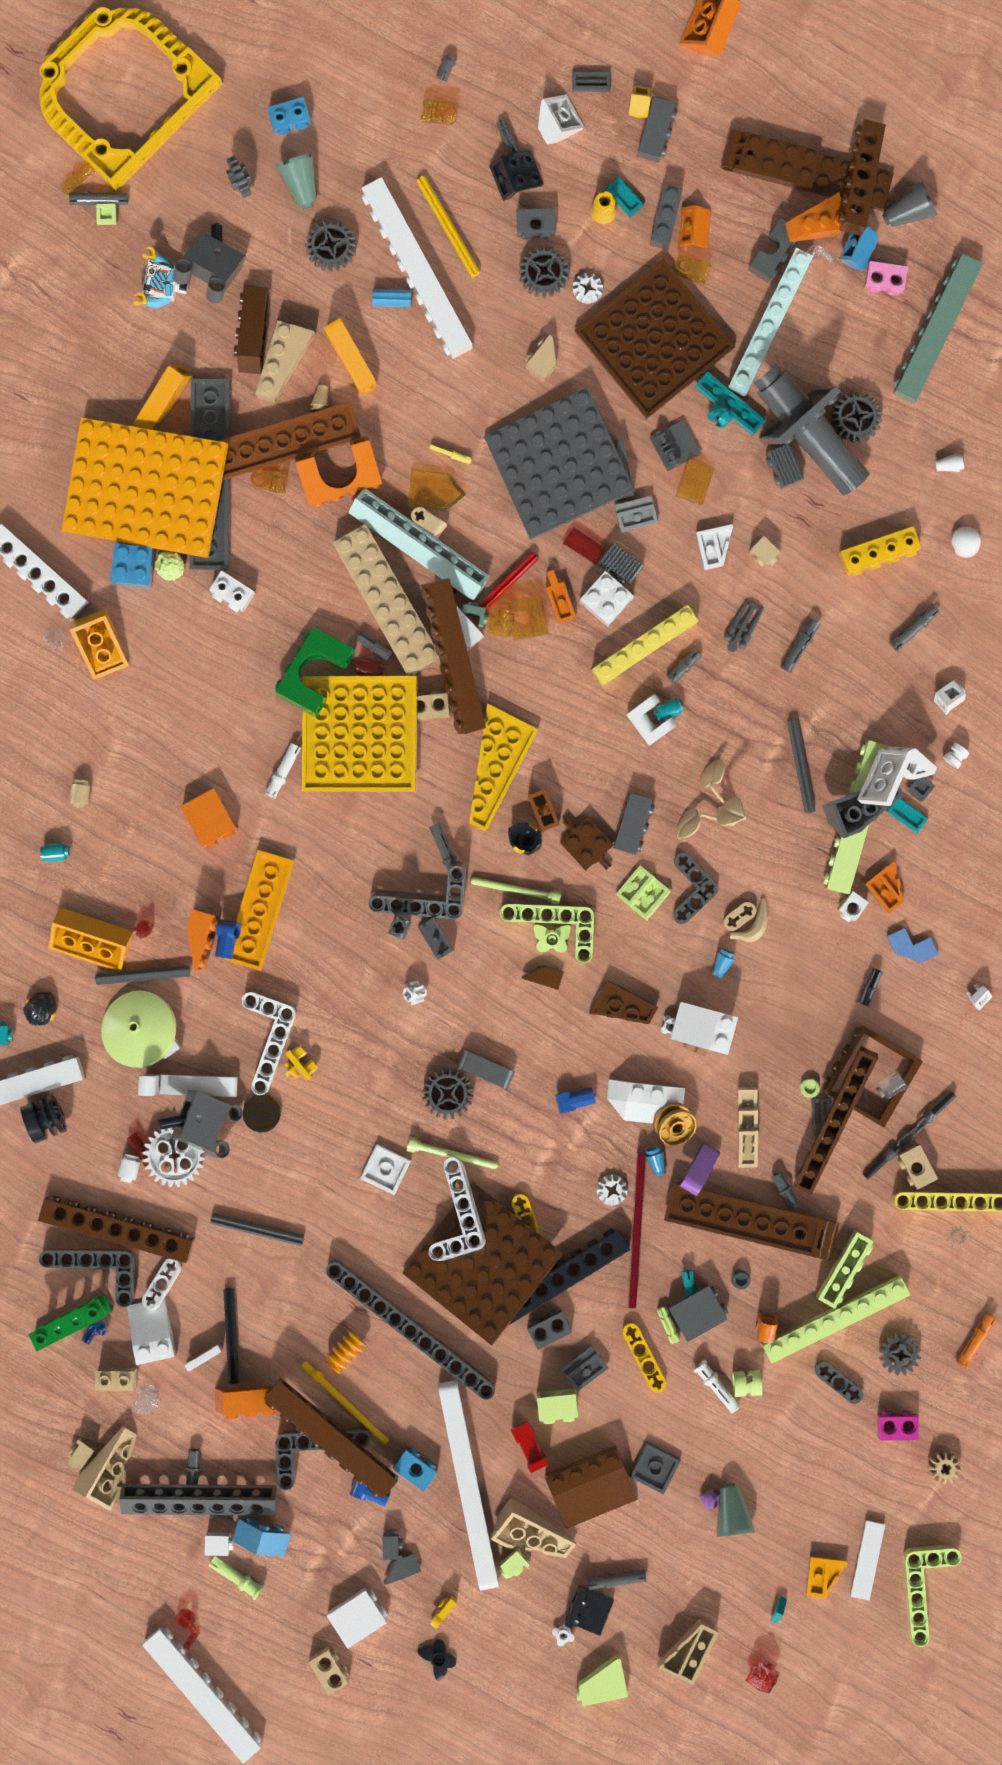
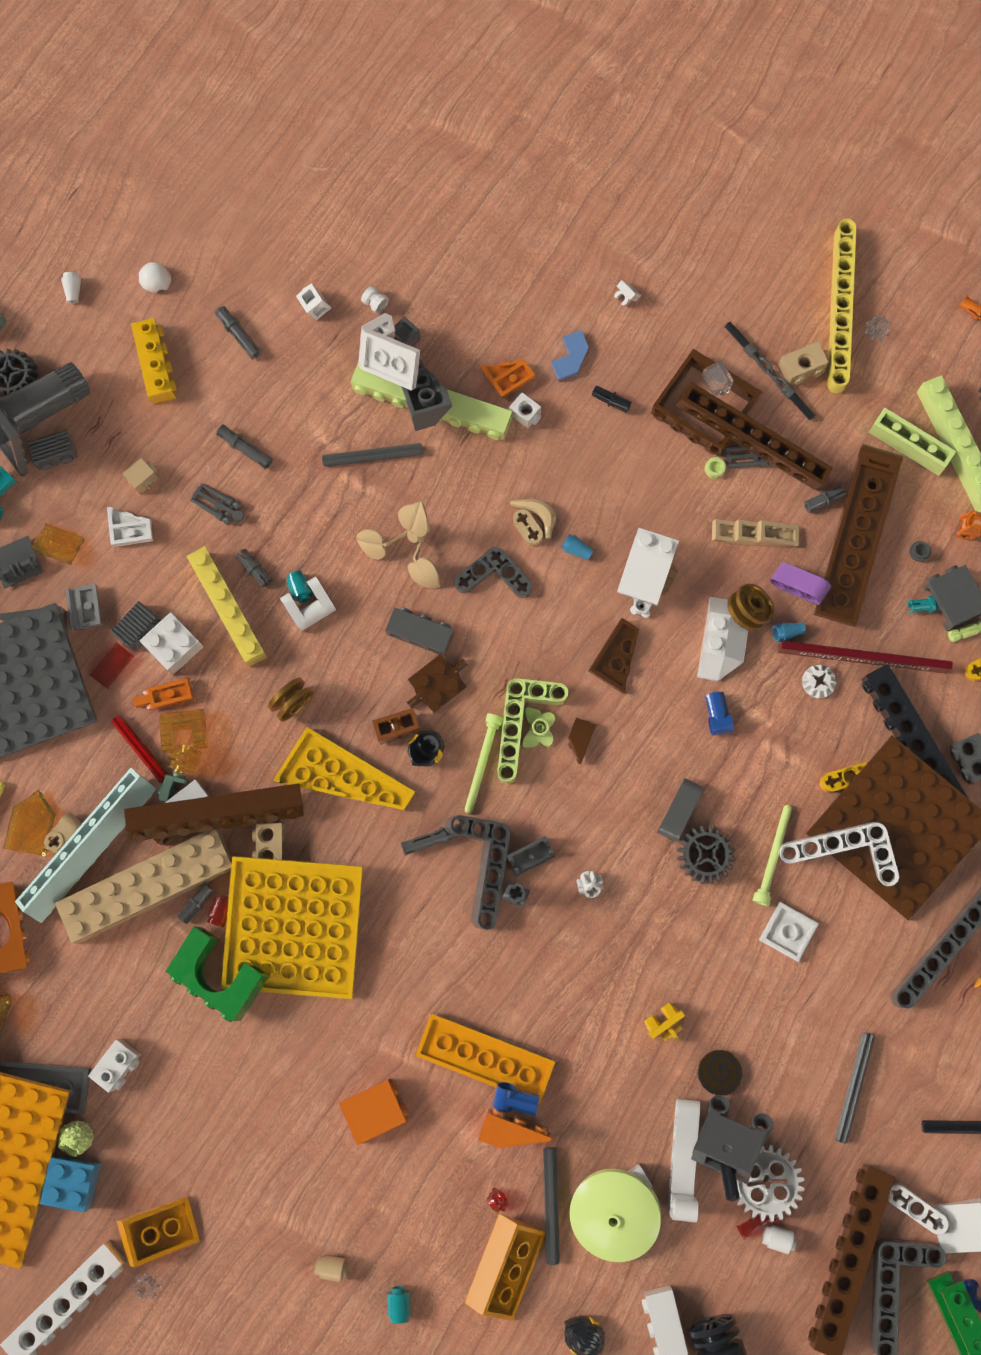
camera: 80 degrees left, 10 degrees down
white beam [242,992,296,1095] -> none
white pin [264,743,302,799] -> none
yellowish green slope [615,866,671,921] -> none
teal tile [886,798,929,834] -> none
none -> pearl gold wheel [267,677,314,722]

